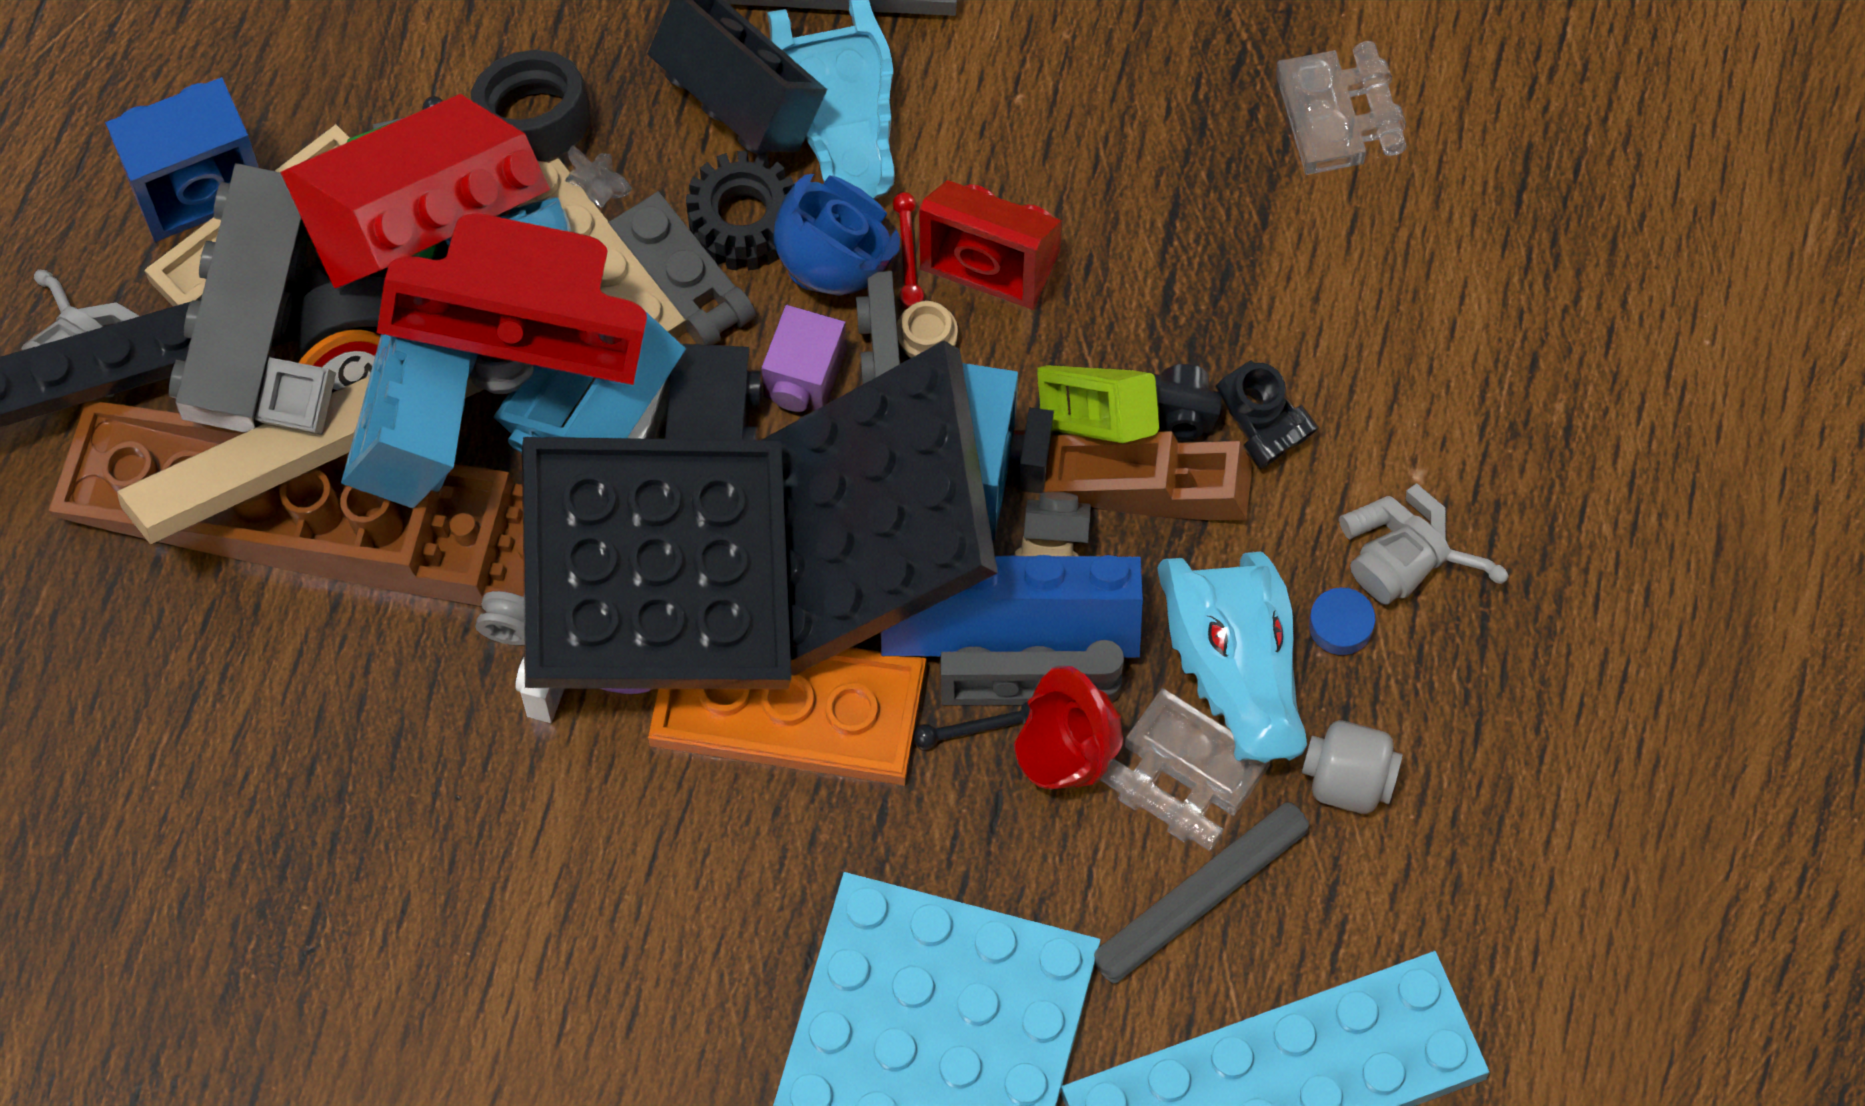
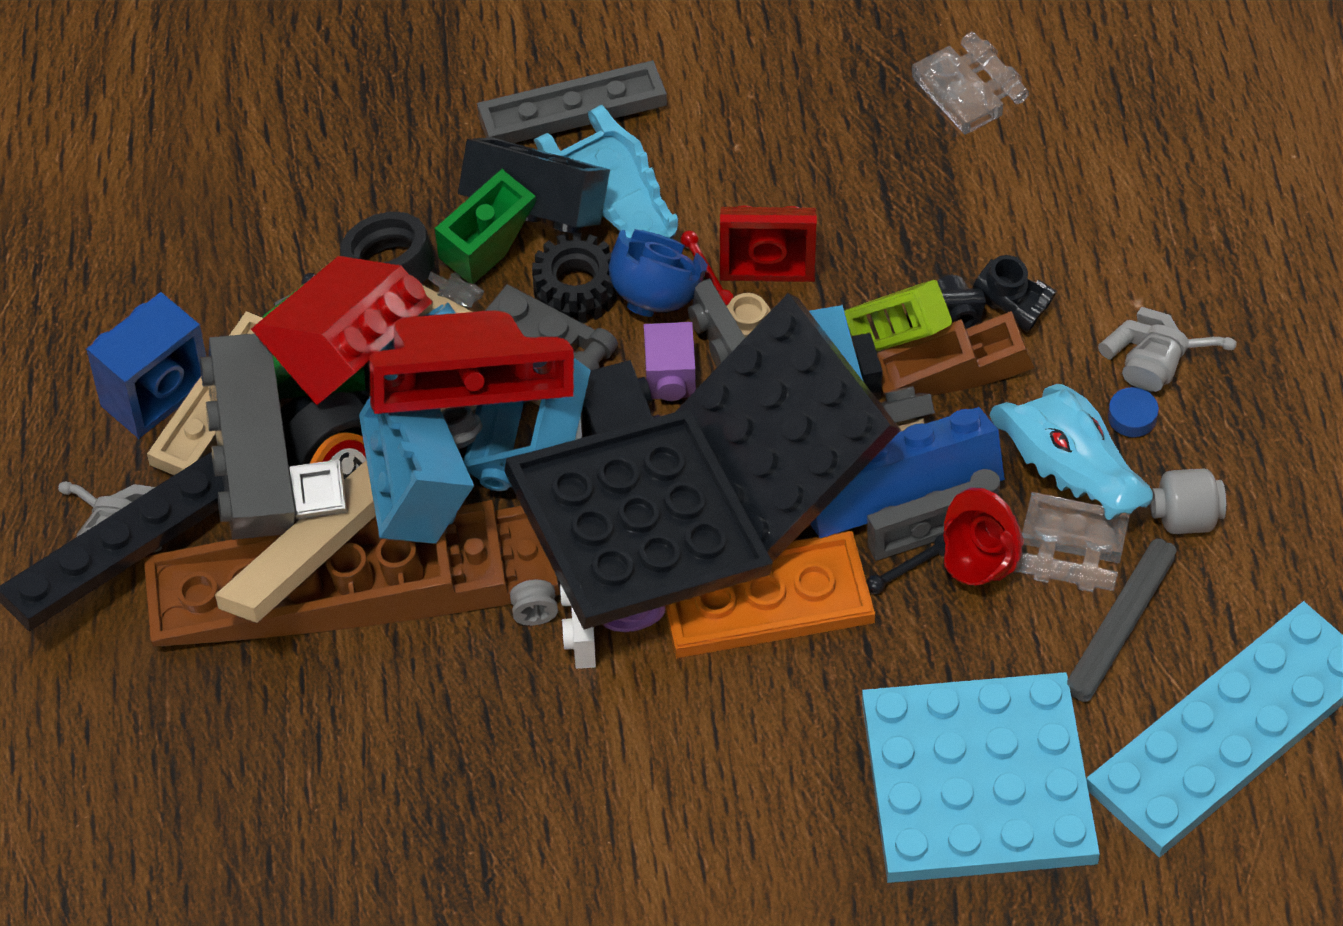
camera: 20 degrees left, 10 degrees down
none -> green slope [435,169,536,285]

